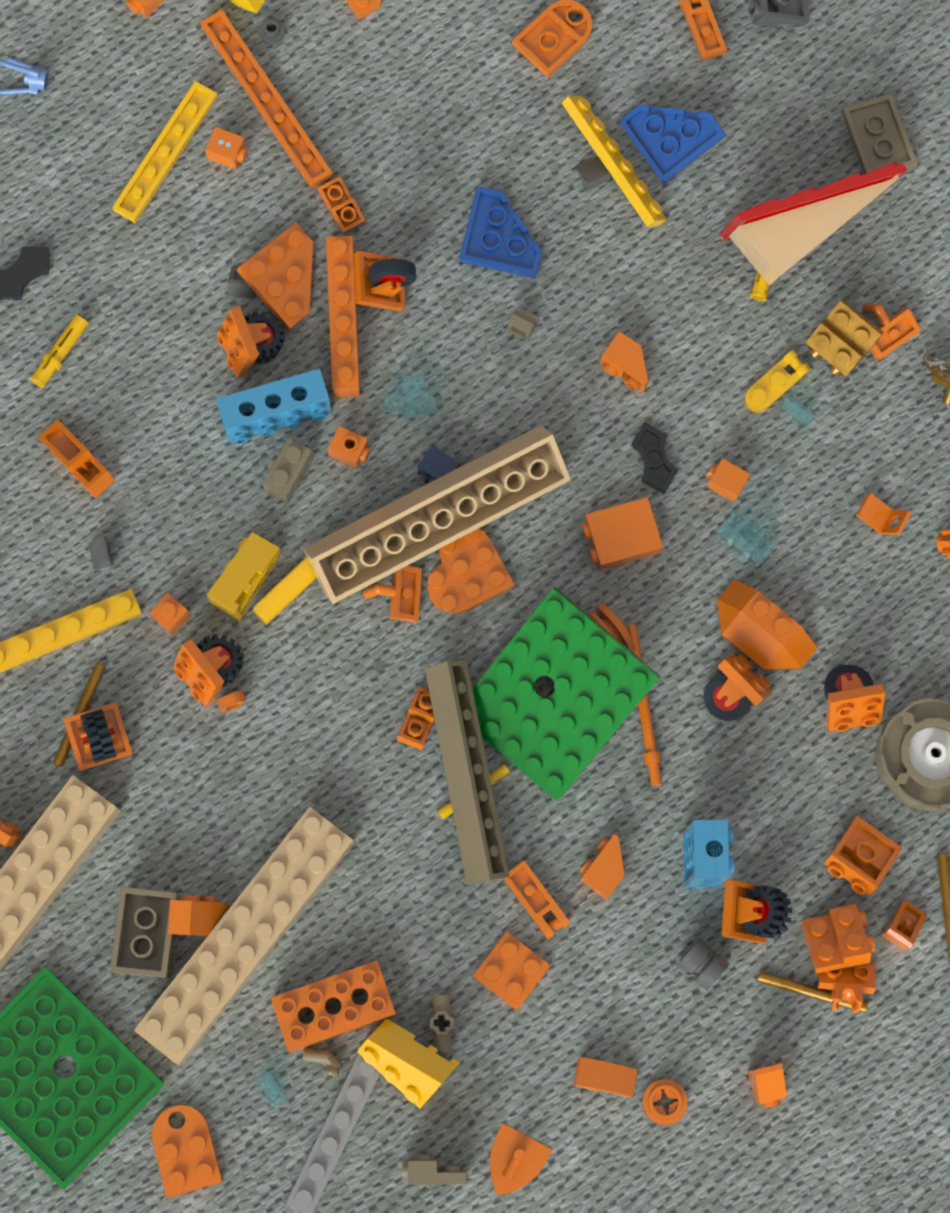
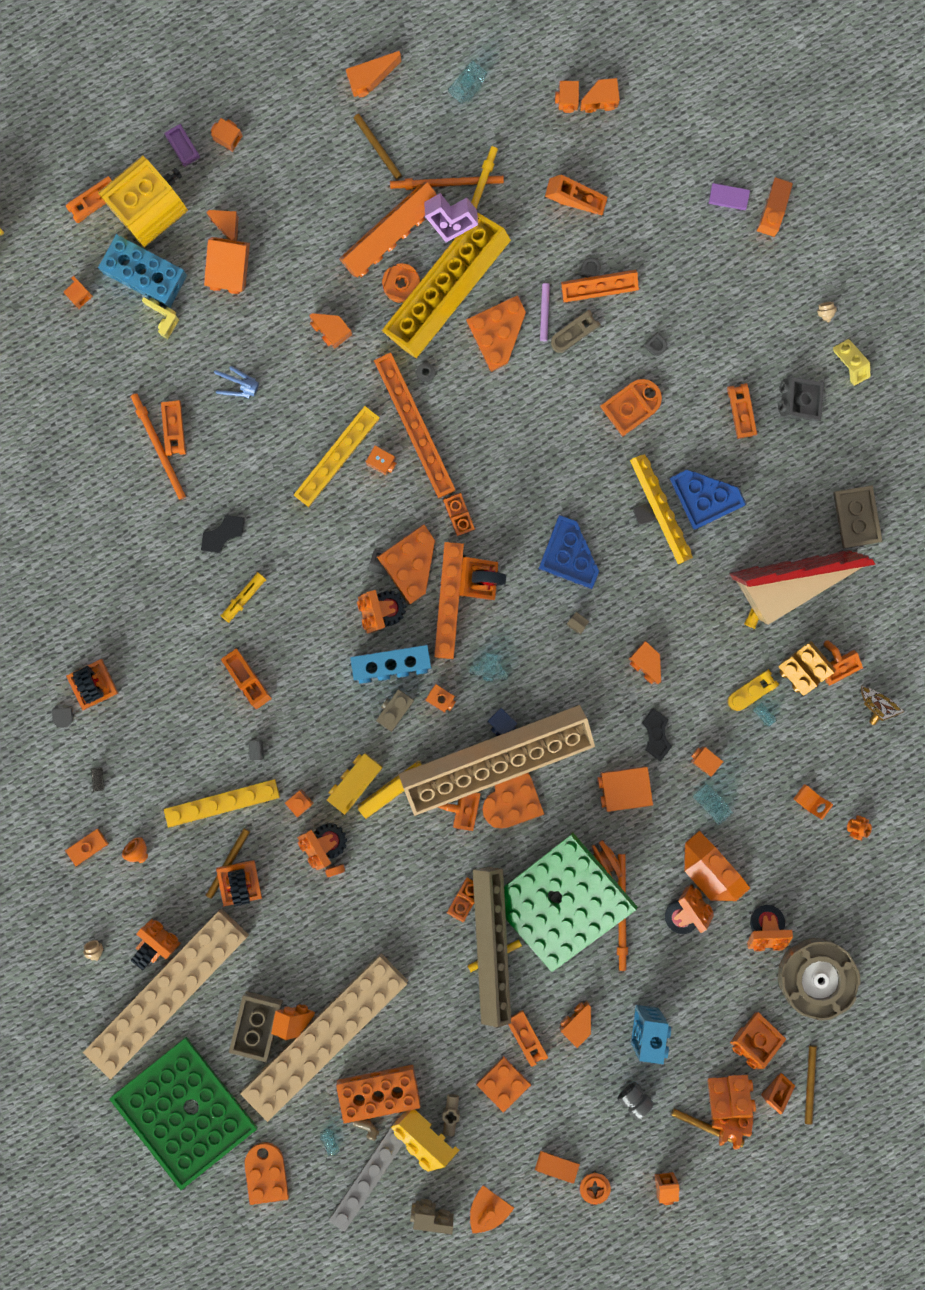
camera: 10 degrees right, 10 degrees up
plate [722,880,792,943] -> none

